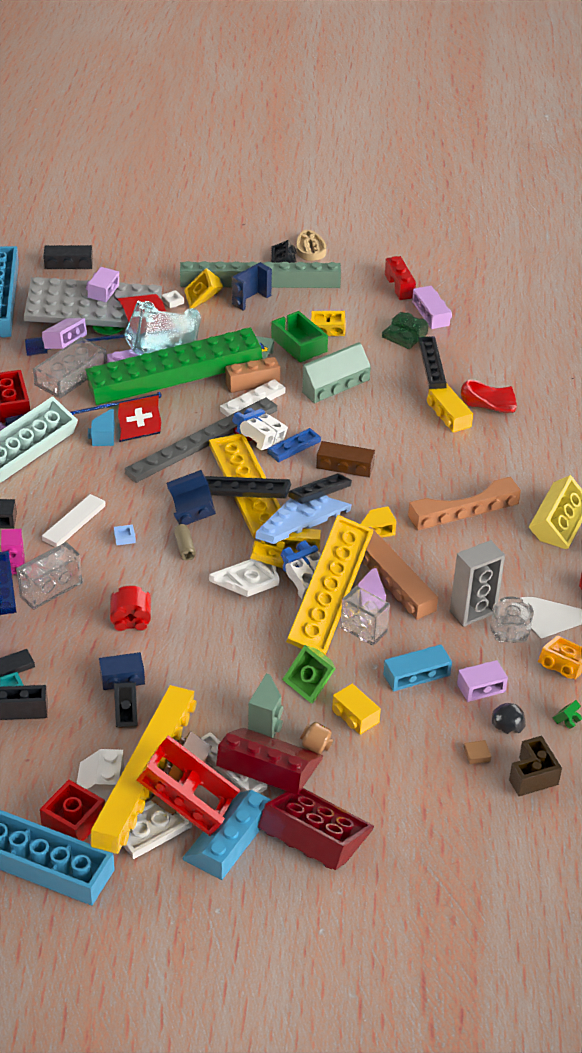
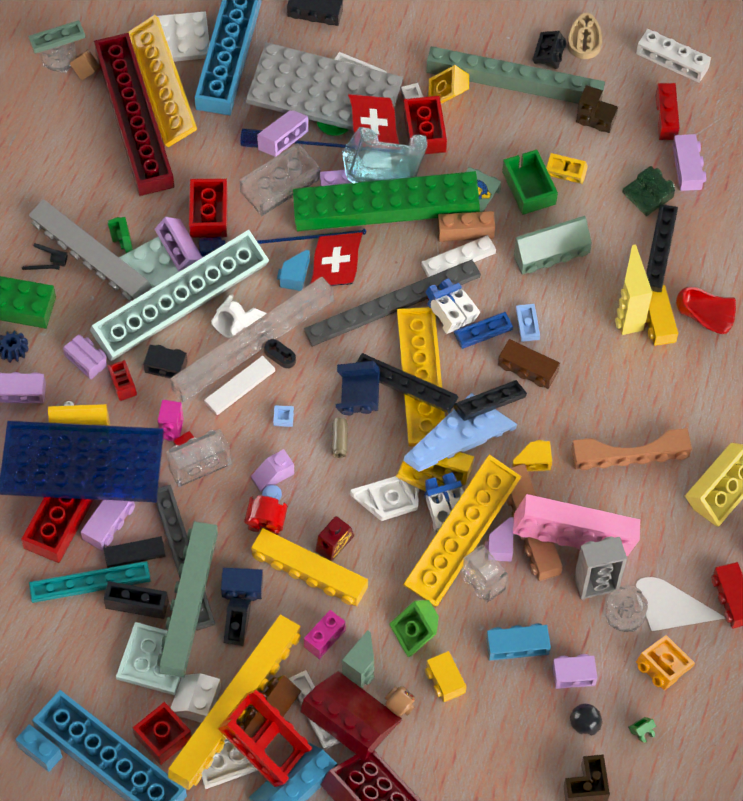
camera: 15 degrees right, 20 degrees up
lavender brick [86,267,119,302] -> none
dark blue panel [232,262,272,311] -> none
medium nougat tile [464,740,491,764] -> none
none -> light aqua plate [116,622,181,695]
none -> dark grey tile [152,484,215,631]
none -> sand green brick [157,521,218,678]
none -> clear brick [170,277,334,402]
none -> white helmet [211,294,269,339]
none -> lavender slope [251,449,294,492]
none -> yellow brick [251,528,368,606]
none -> black beam [264,339,296,368]
none -> dark pink brick [304,610,346,660]
none -> dark red torso [315,516,354,561]
none -> red brick [403,96,447,156]
none -> bright pink brick [513,494,640,556]
none -> light blue plate [516,304,540,342]
none -> dark brown brick [576,85,618,133]
none -> light yellow slope [615,244,652,335]
none -> white brick [636,29,711,83]

